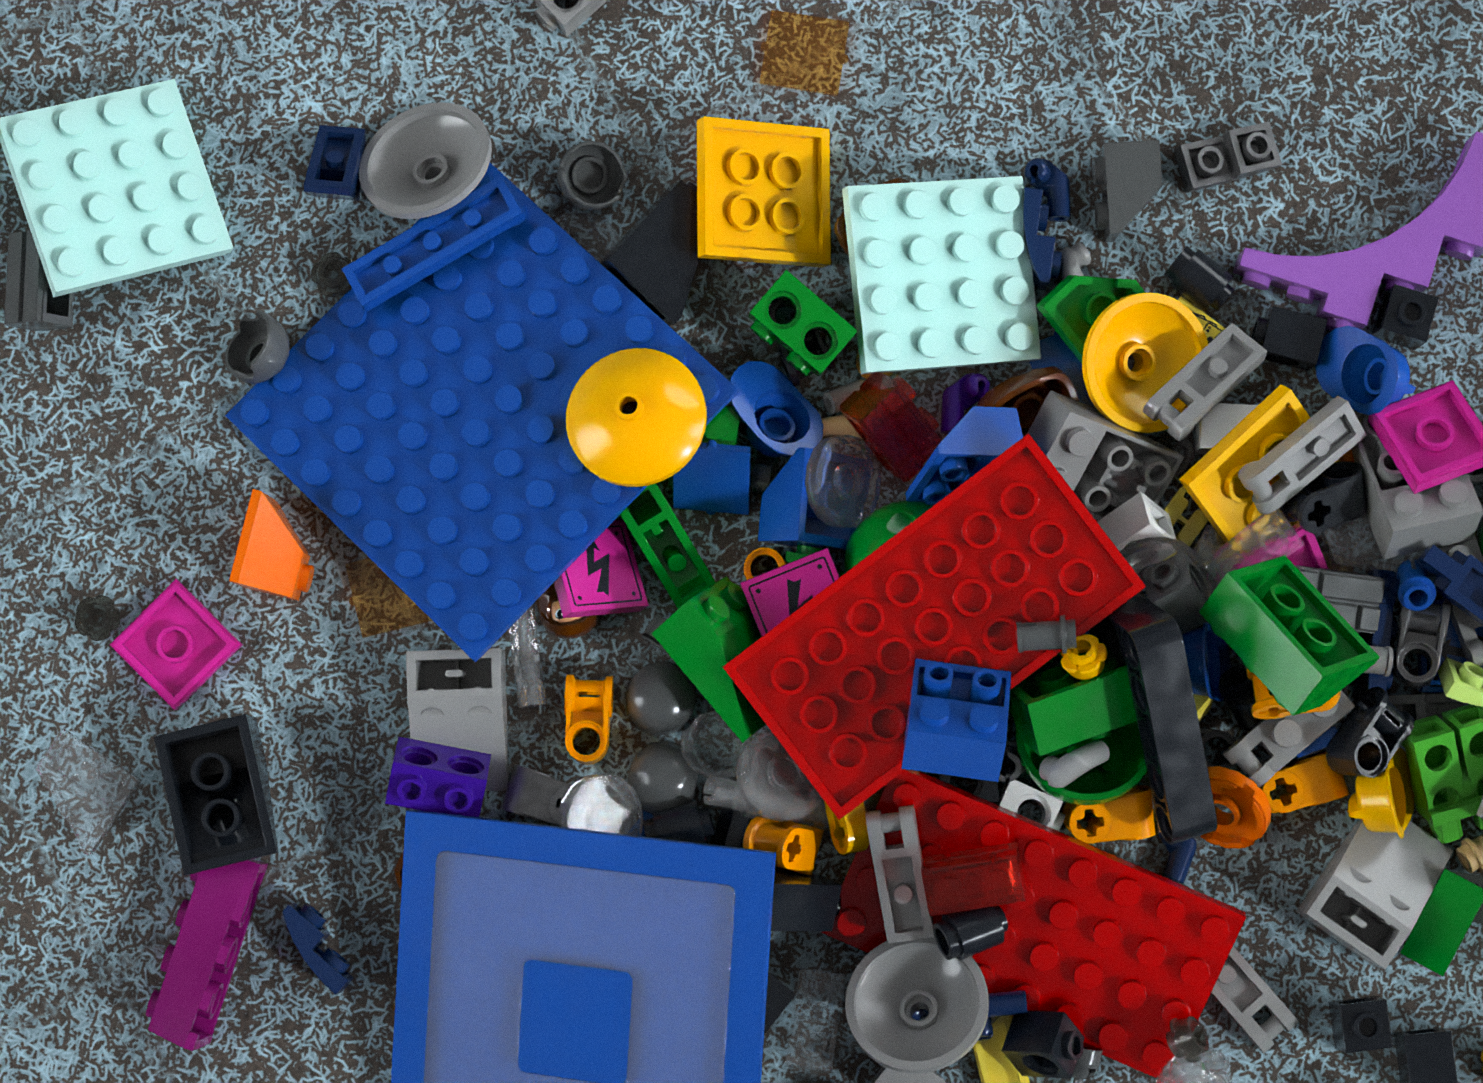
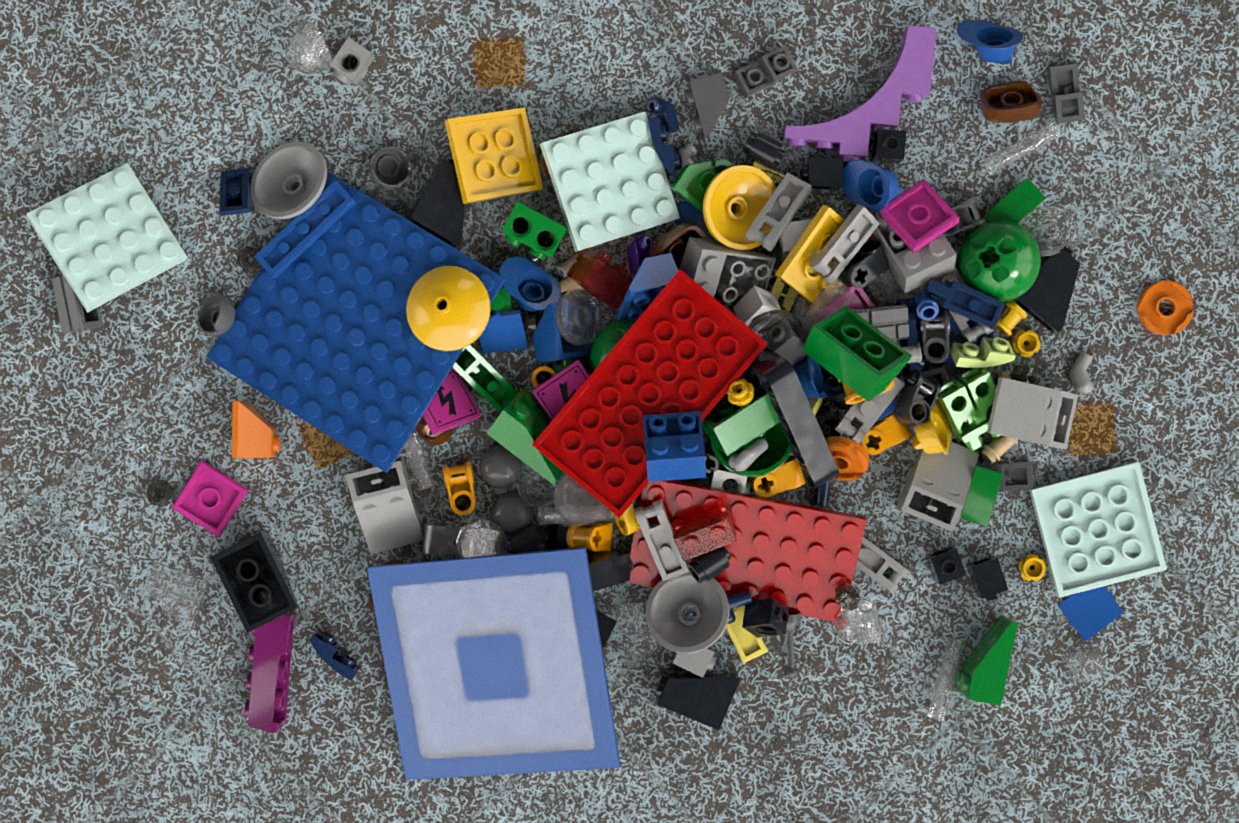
camera: 15 degrees left, 5 degrees up
dark purple brick [385,737,491,817] -> none
dark grey pin [1016,615,1077,654] -> none

